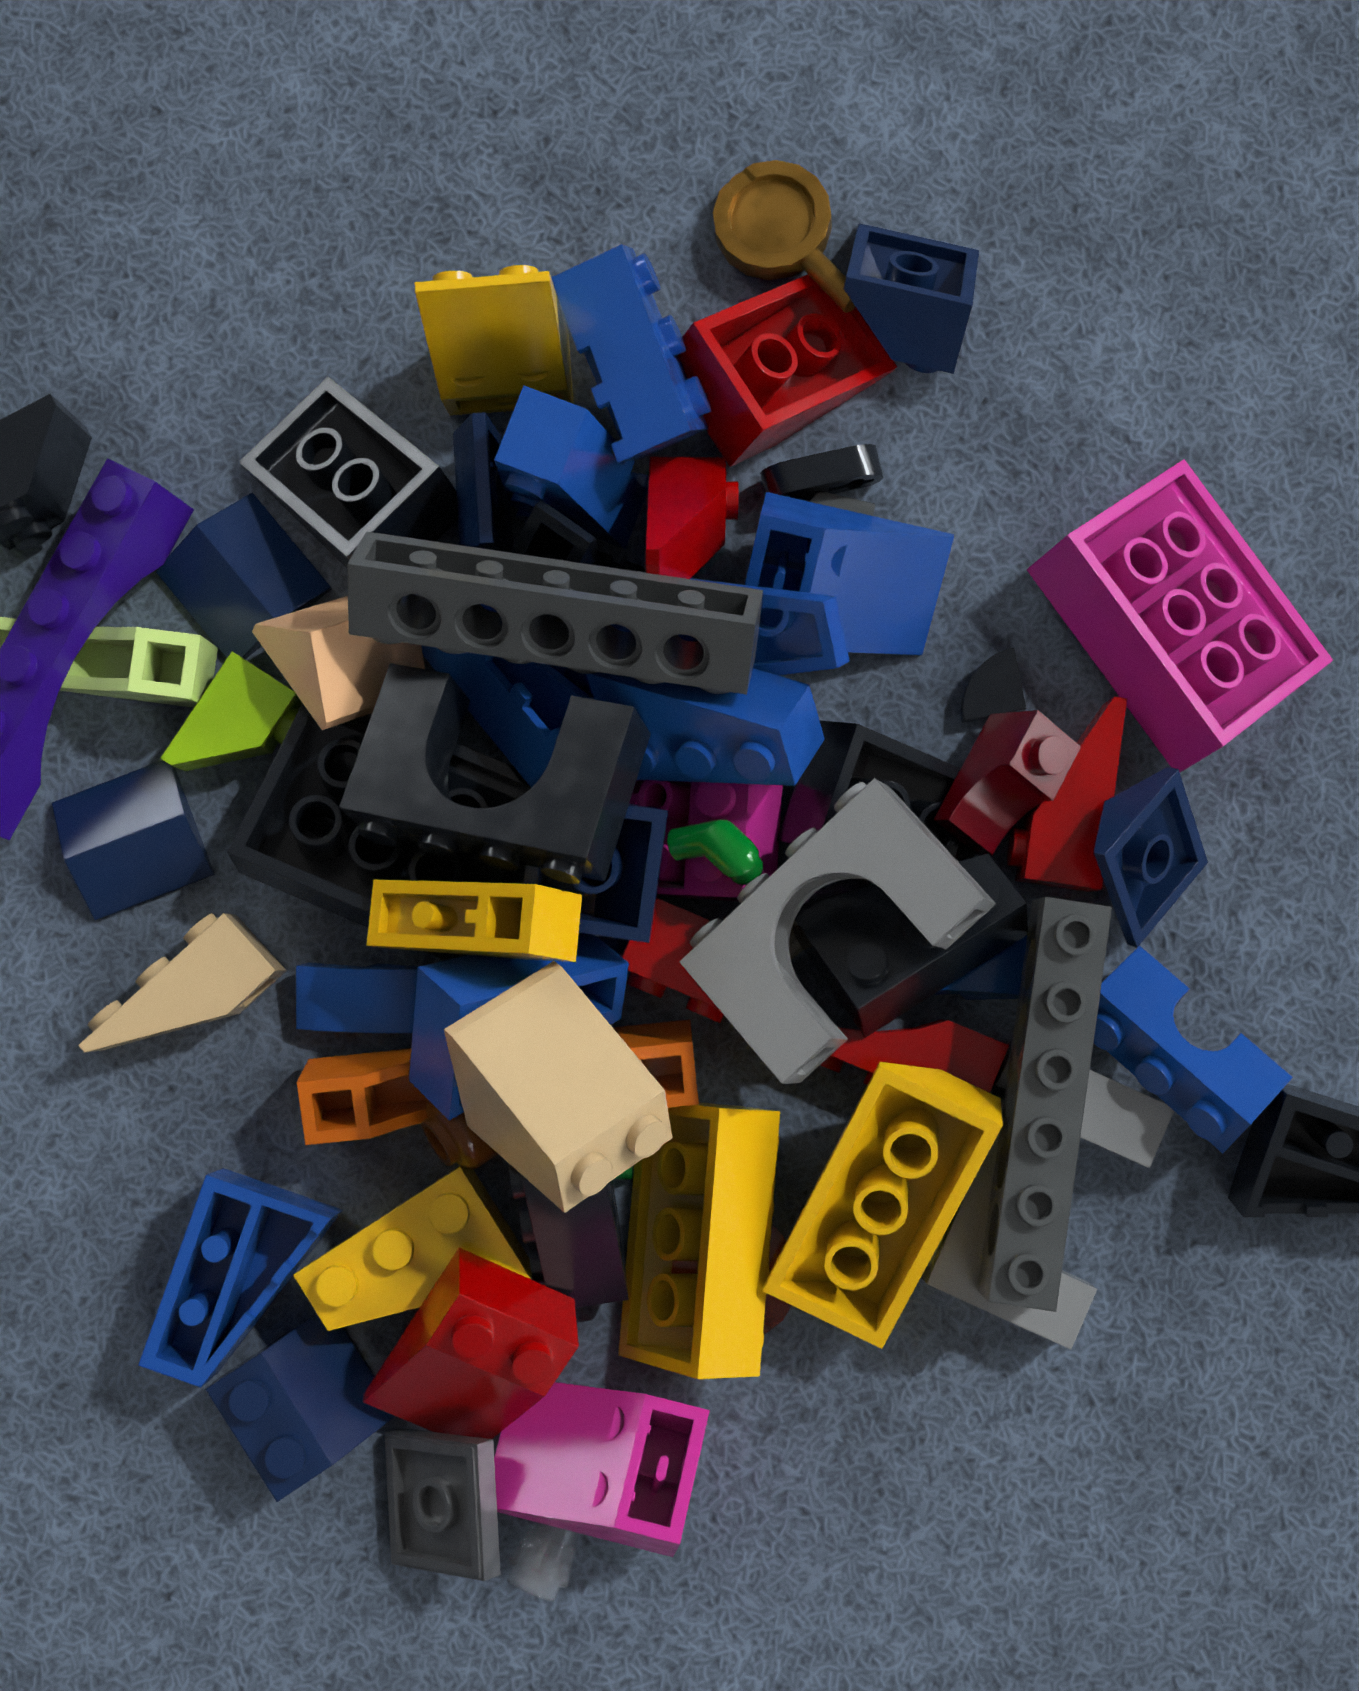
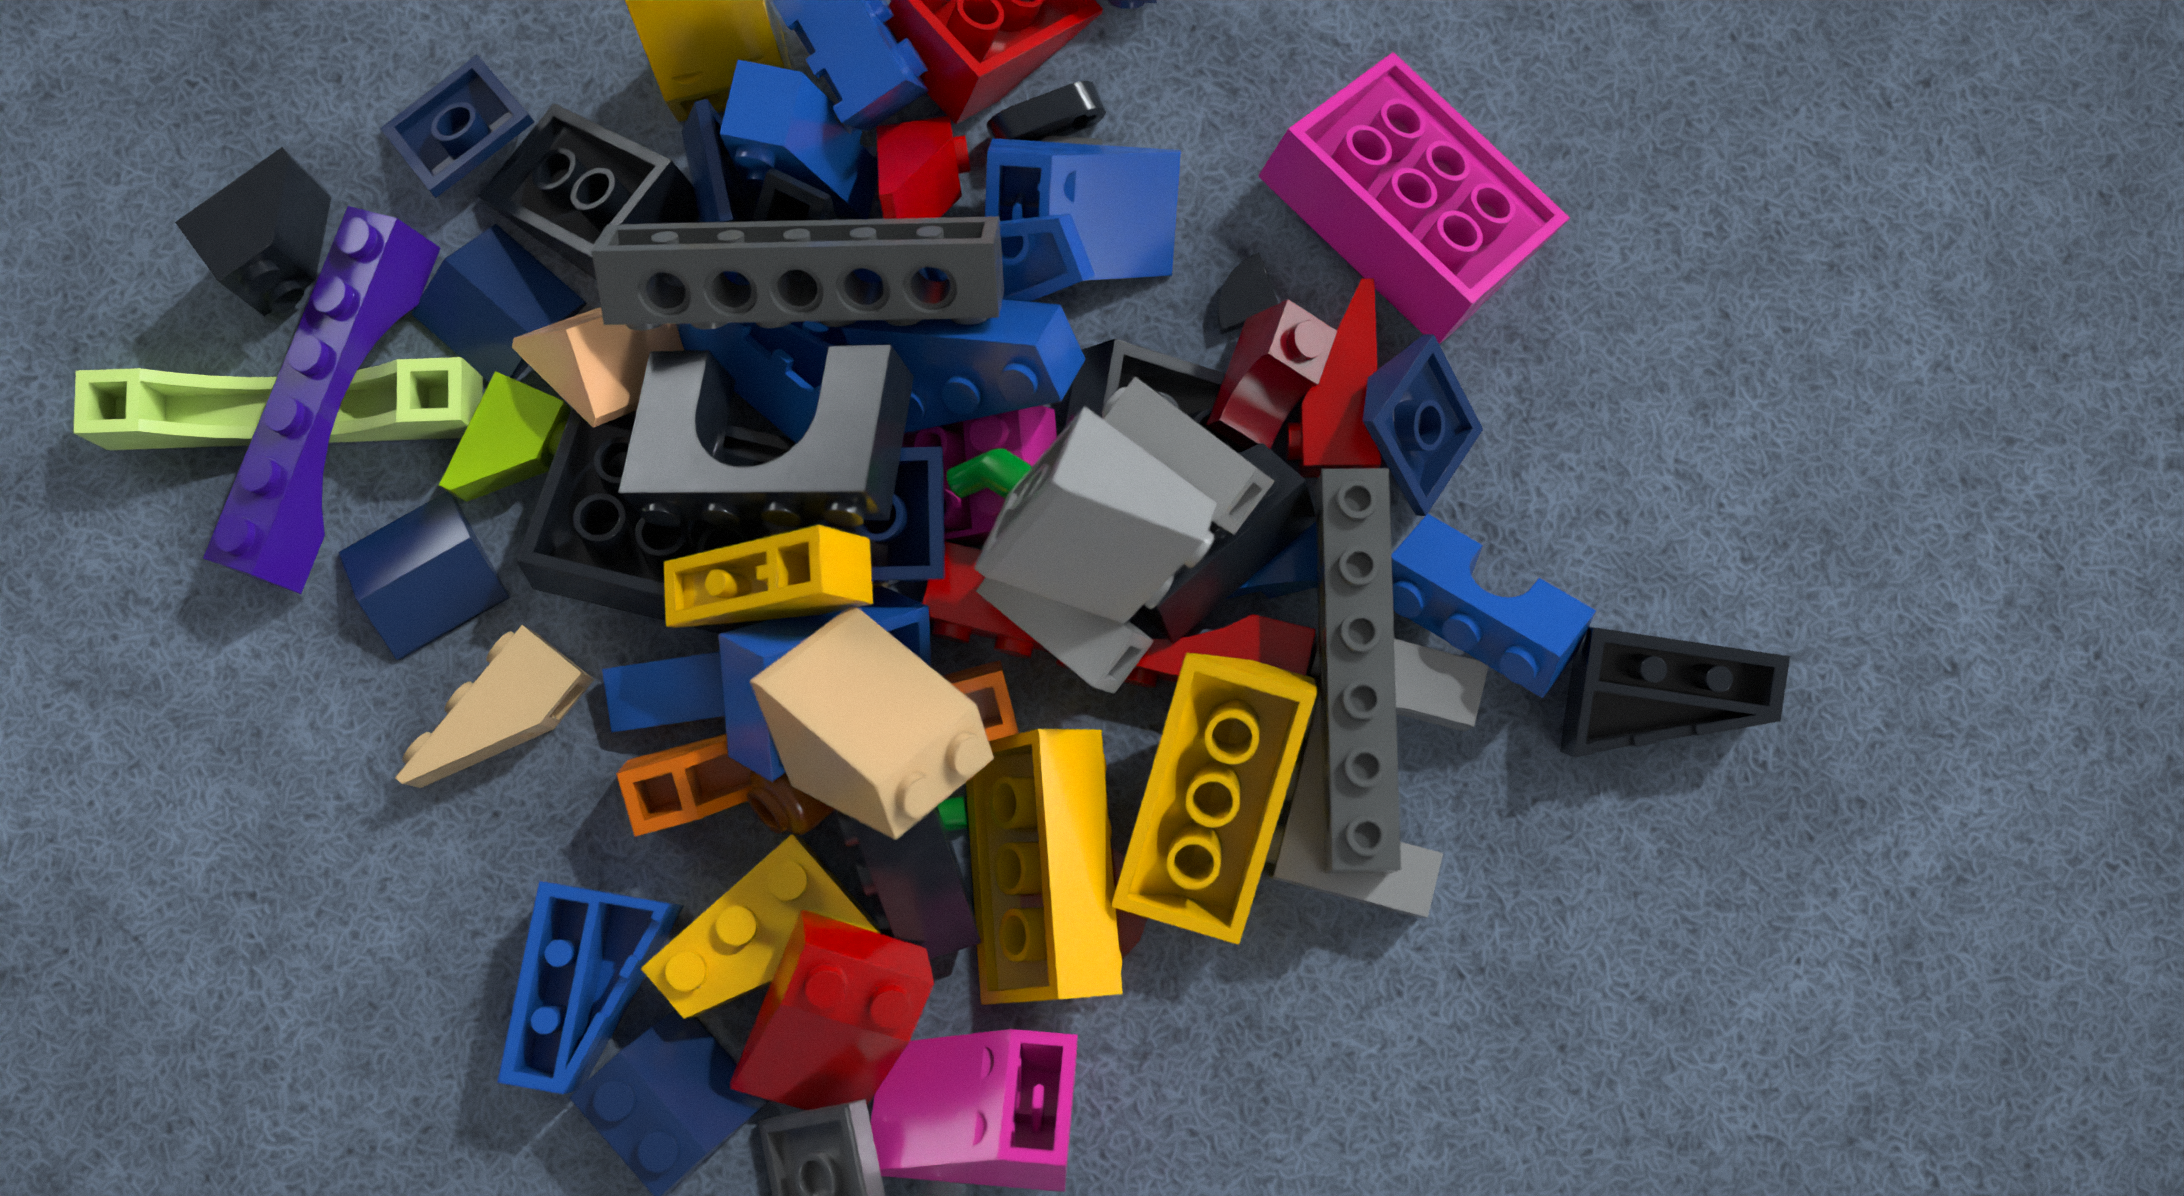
camera: 10 degrees left, 5 degrees down
none -> dark blue slope [380,55,535,199]
none -> light grey slope [974,406,1217,624]

